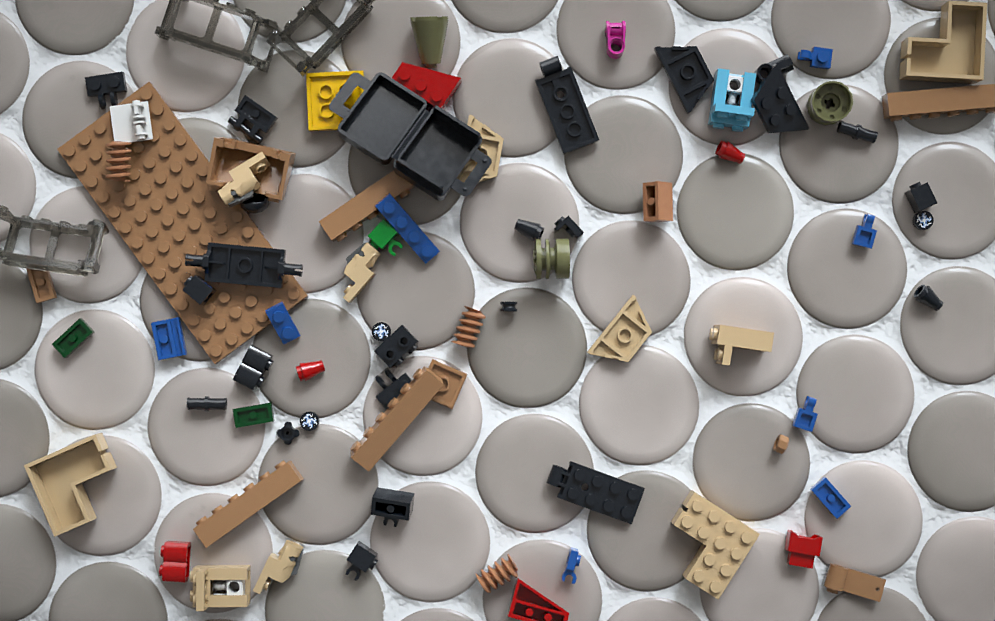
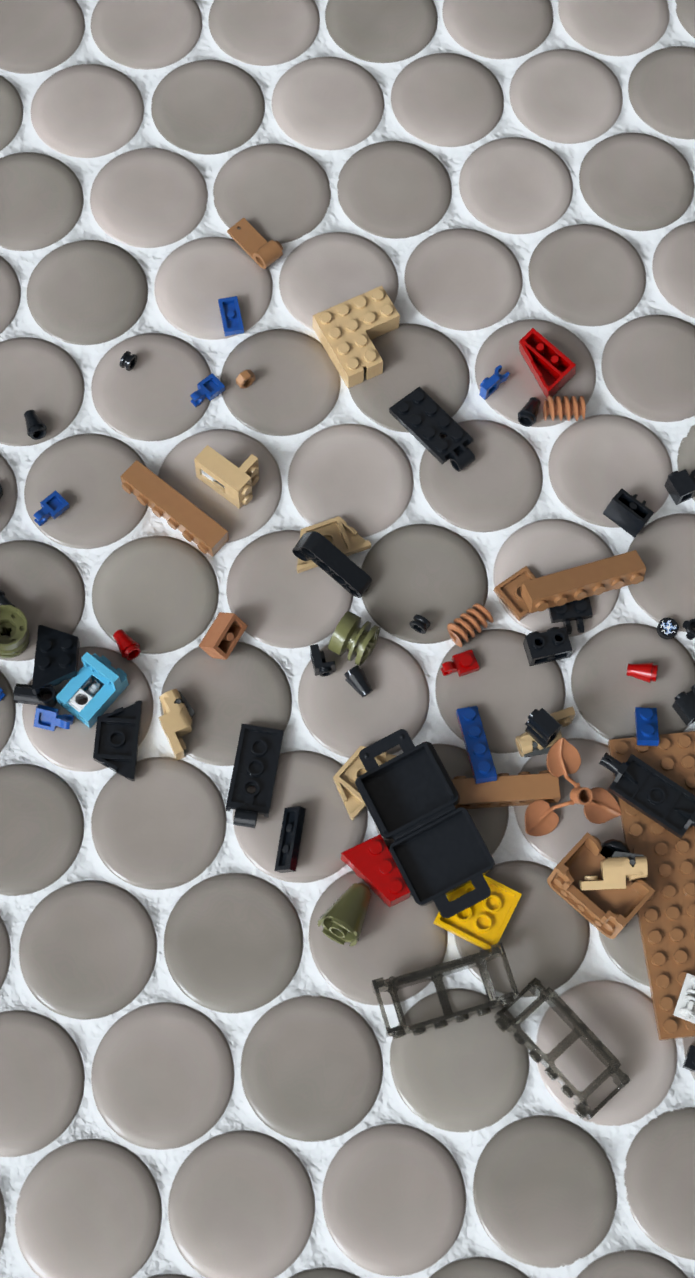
camera: 155 degrees left, 20 degrees down
black plate [228,95,278,144] -> none
green brick [368,219,403,256] -> none
black tile [372,322,391,341] -> none
dark pink piece [605,21,626,59] -> none
red piece [784,530,823,569] -> none
none -> plate [34,704,74,731]
none -> black bush [120,351,137,371]
none -> medium nougat brick [120,460,229,557]
none -> tan plate [159,689,195,761]
none -> black plate [274,806,306,873]
none -> black beam [292,531,372,598]
none -> red plate [441,649,480,677]
none -> black cone [518,397,540,427]
none -> black brick [525,708,562,749]
none -> nougat plant [525,738,621,836]

